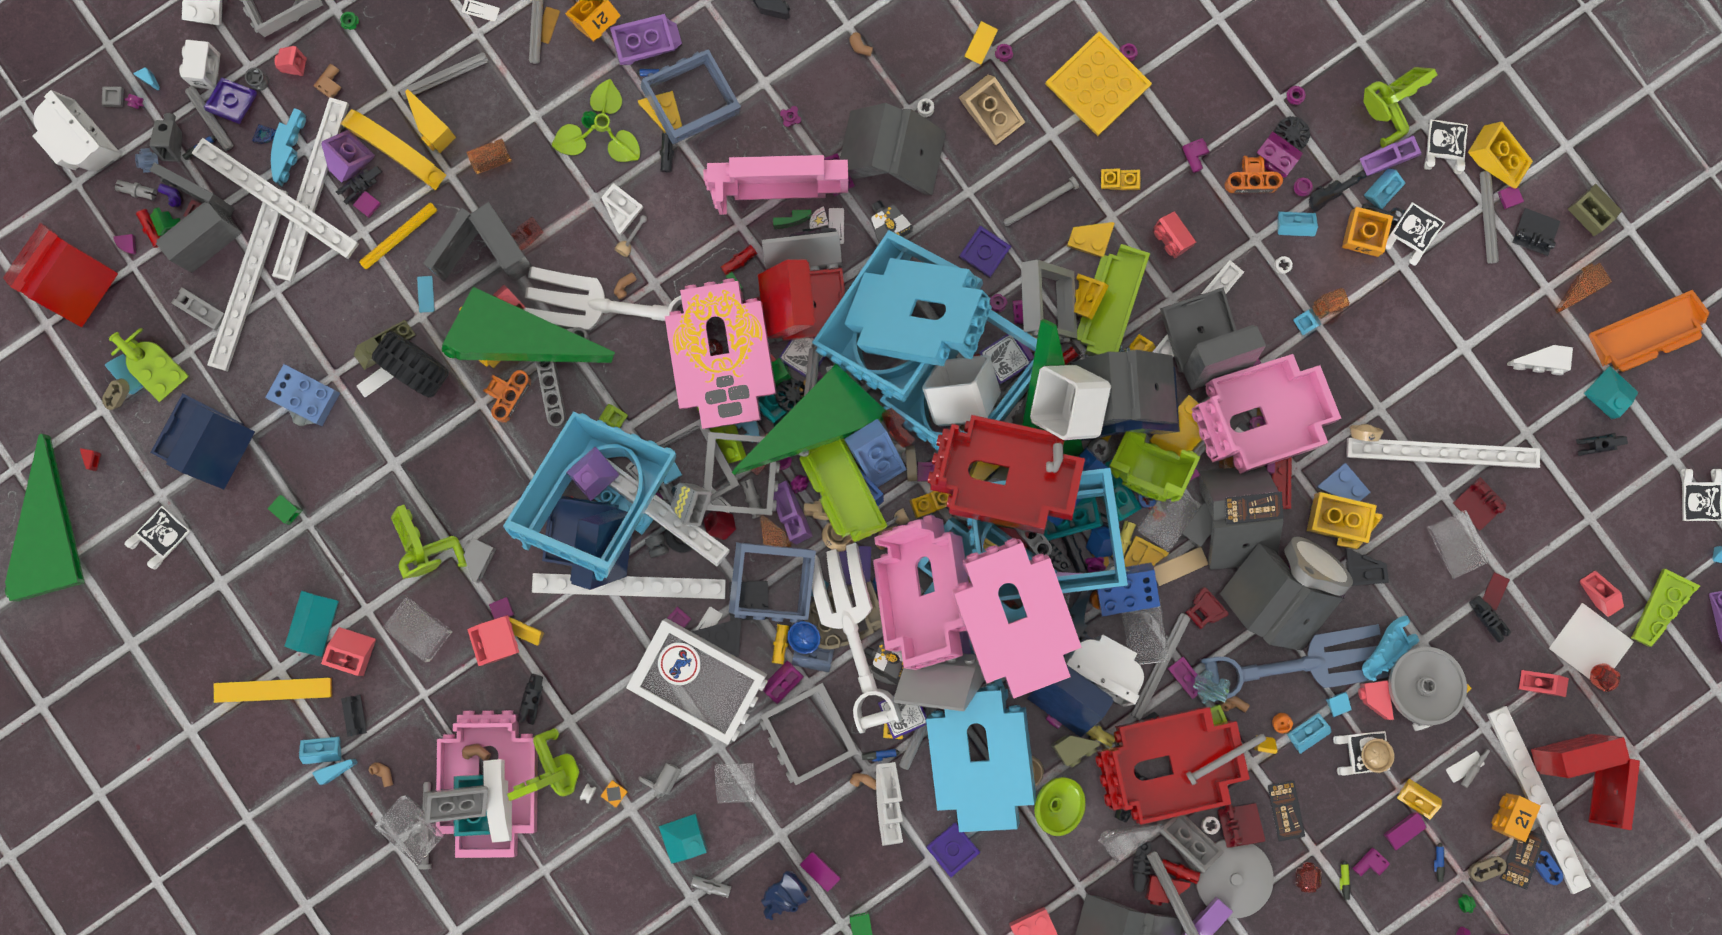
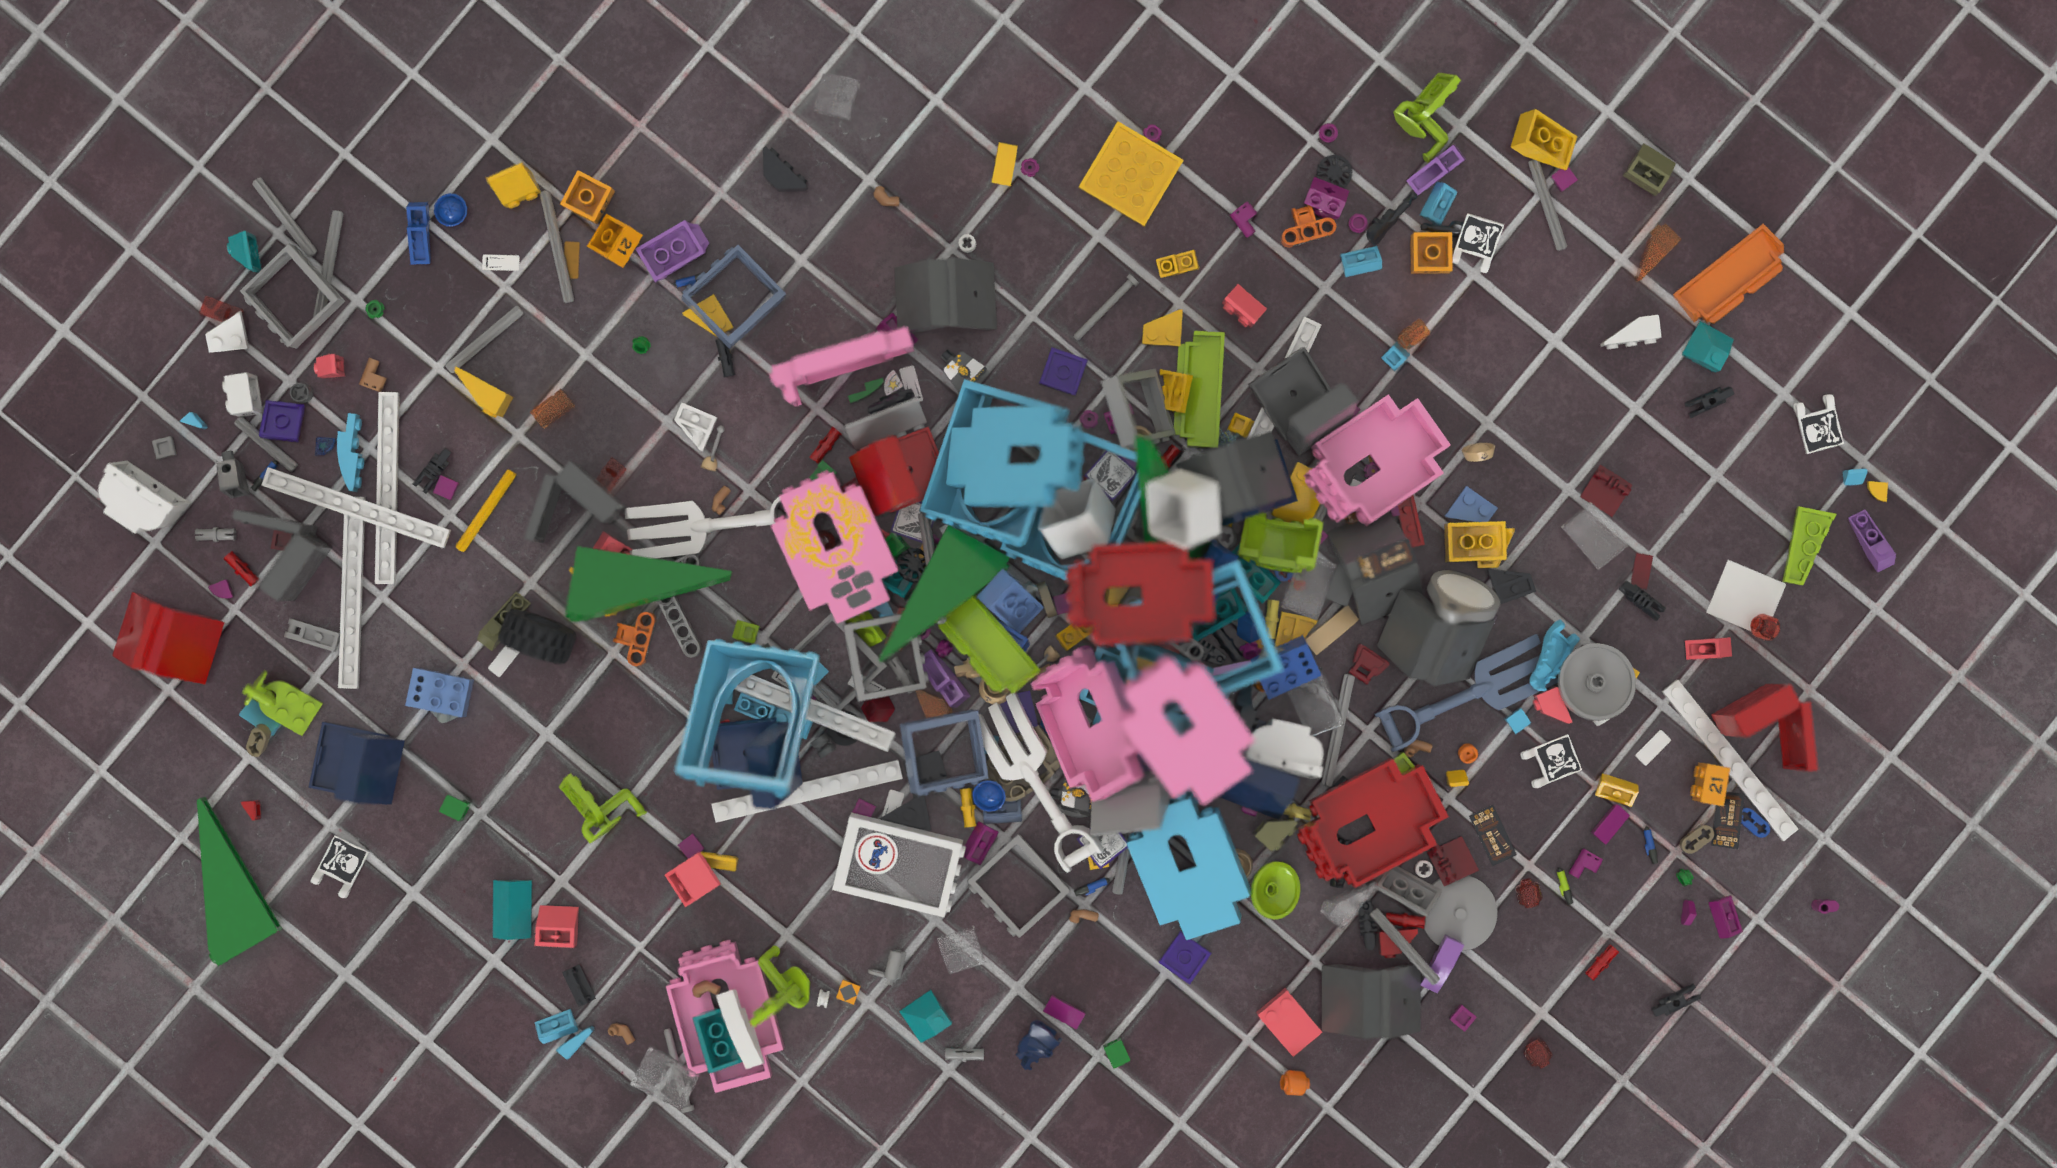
camera: 15 degrees left, 5 degrees up
magenta plate [125,94,144,109] -> none
sand blue gear [135,148,158,173] -> none
green panel [150,208,181,236] -> none
dark purple arm [158,183,182,207] -> none
yellow tile [214,678,332,703] -> none
medium lavender slope [321,130,375,182] -> none
yellow arch [340,109,446,190] -> none
clear slope [383,596,453,662] -> none
medium azure sticker [417,276,434,313] -> none
light grey slope [423,785,488,823] -> none
light grey slope [464,538,496,583] -> none
black hinge [517,674,543,725] -> none
lime plant [552,79,640,162] -> none
medium lavender slope [566,447,619,501] -> none
light grey torso [671,483,712,526] -> none
magenta plate [780,106,801,127] -> none
white slope [876,762,903,846] -> none
clear red slope [882,408,915,448] -> none
tan slope [959,75,1025,145] -> none
light grey arm [1046,443,1063,473] -> none
magenta plate [1167,657,1207,699] -> none
light grey bar [1186,734,1266,785] -> none
clear light blue hips [1193,669,1231,704] -> none
white bush [1274,256,1292,274] -> none
medium azure slope [1287,713,1331,753] -> none
white plate [1346,438,1540,468] -> none
tan hat [1361,738,1395,773] -> none
flag [1424,119,1468,174] -> none
light grey piece [1461,749,1490,788] -> none
black hinge [1512,208,1561,256] -> none
coral slope [1580,571,1624,617] -> none

